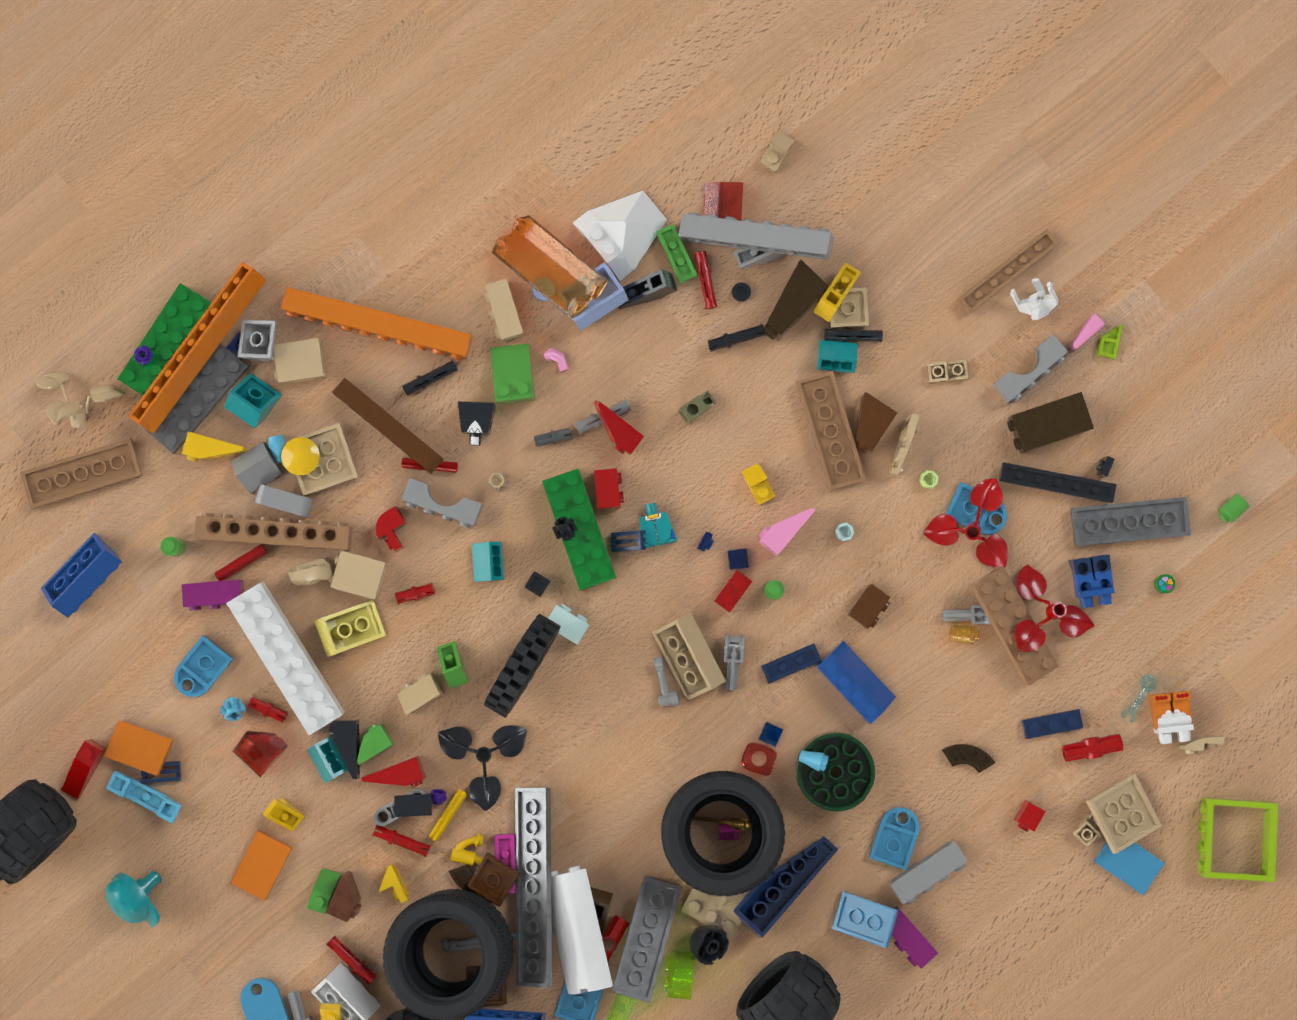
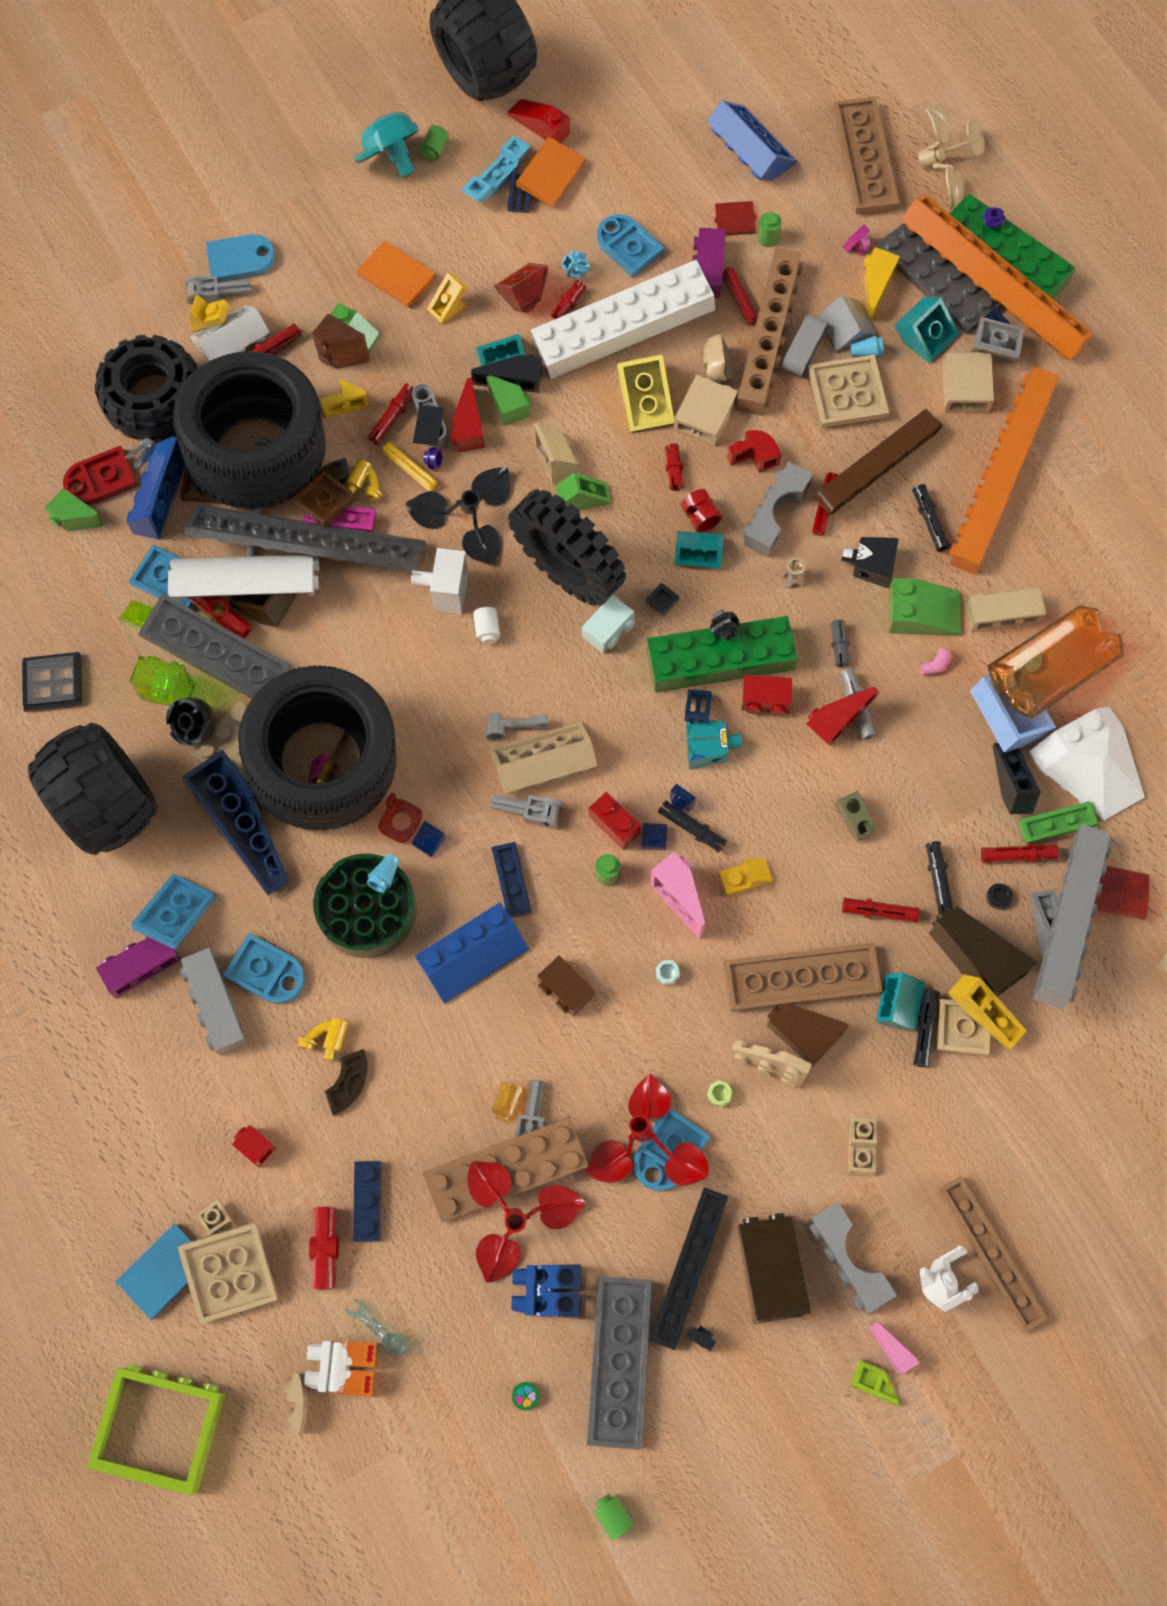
camera: 100 degrees right, 15 degrees down
yellow dish [281,437,320,475] -> none
none -> yellow plant [298,1018,349,1061]
none -> white brick [411,548,469,614]
none -> bright green brick [419,125,449,161]
none -> white brick [473,607,500,645]
none -> black pin [658,800,727,853]
none -> red wheel [681,489,722,533]
none -> clear red piece [714,201,757,236]
none -> dark pink tile [842,224,872,255]
none -> red pin [842,897,919,923]

